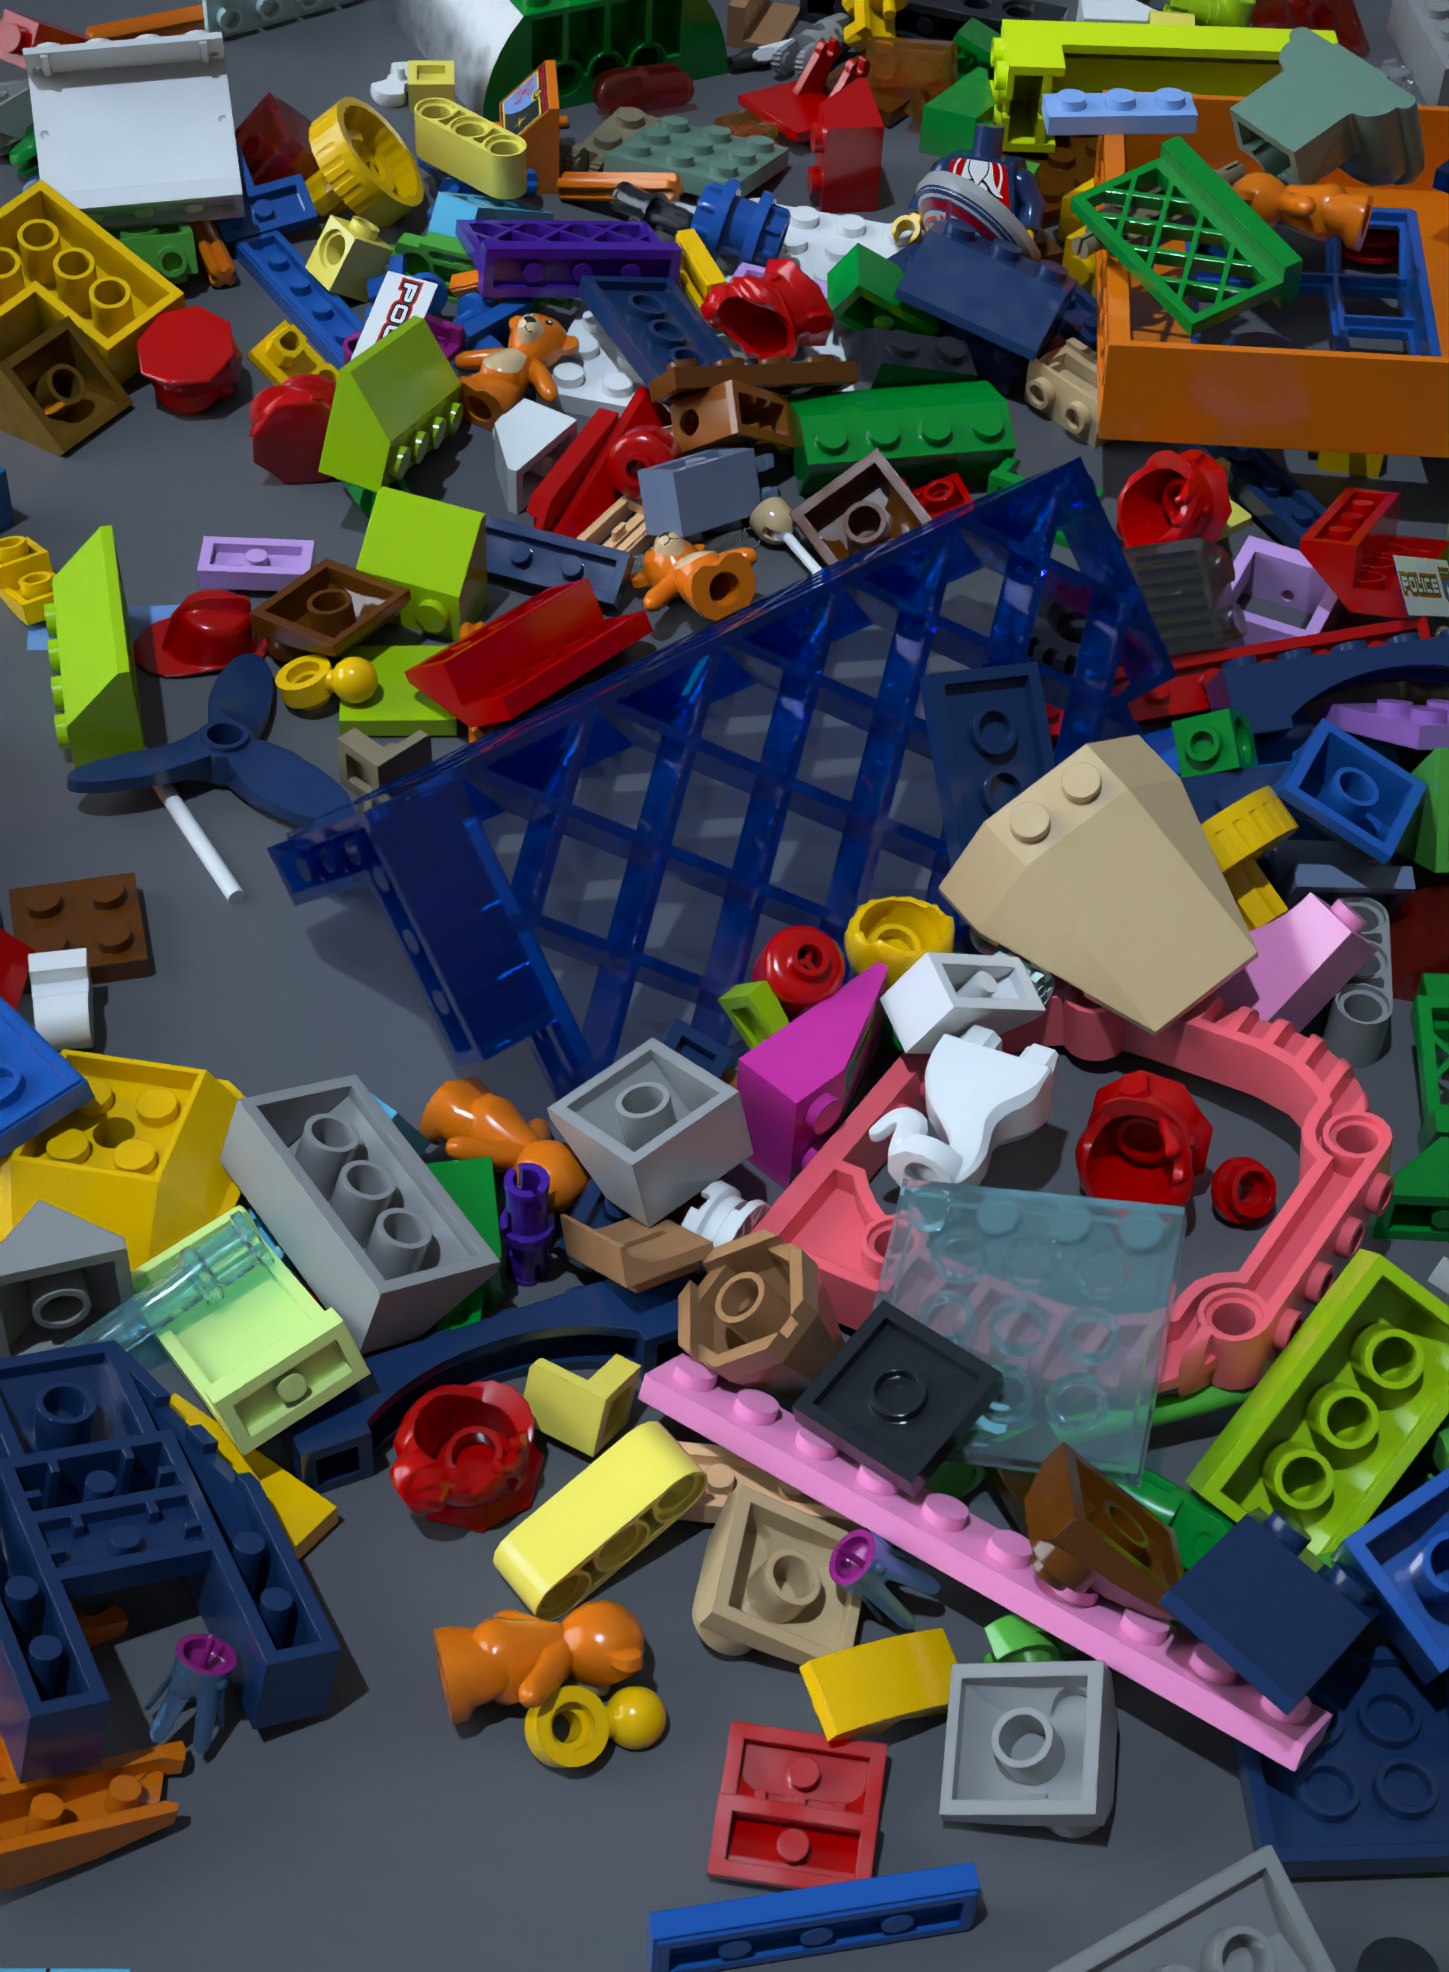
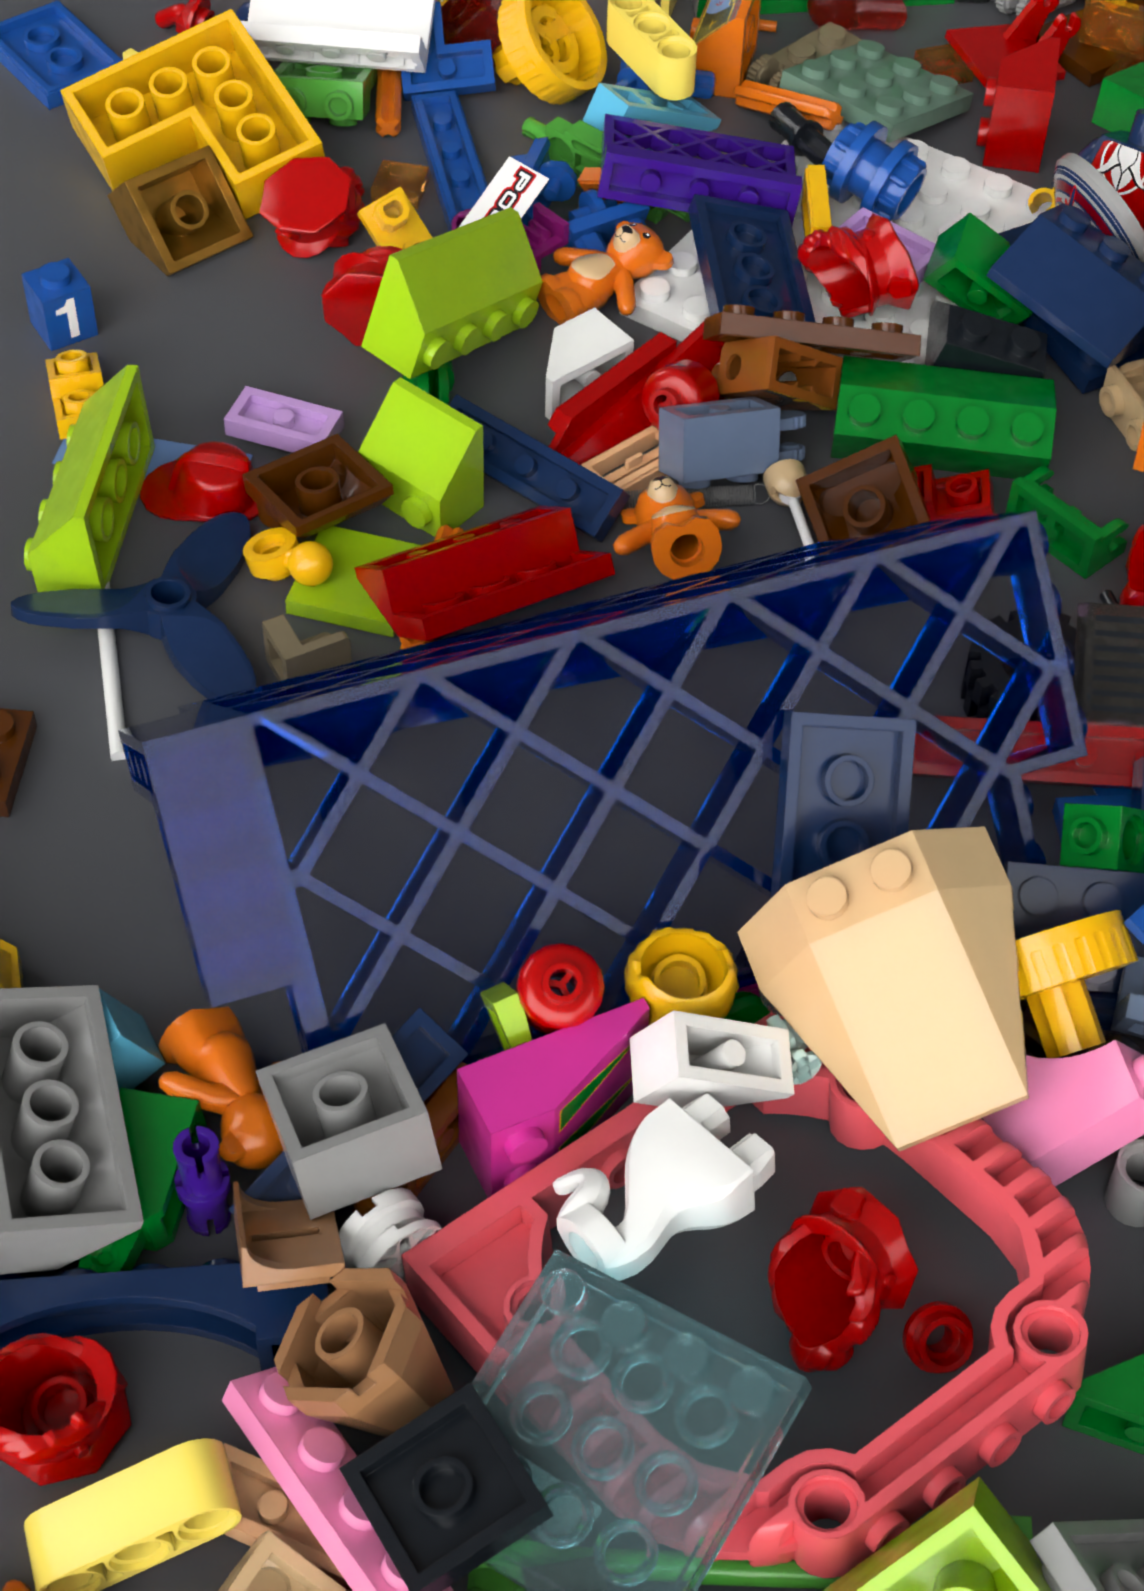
camera: 20 degrees right, 5 degrees up
light yellow brick [305,215,393,303] -> none
light yellow panel [523,1354,641,1457] -> none
none -> clear orange tile [371,160,429,209]

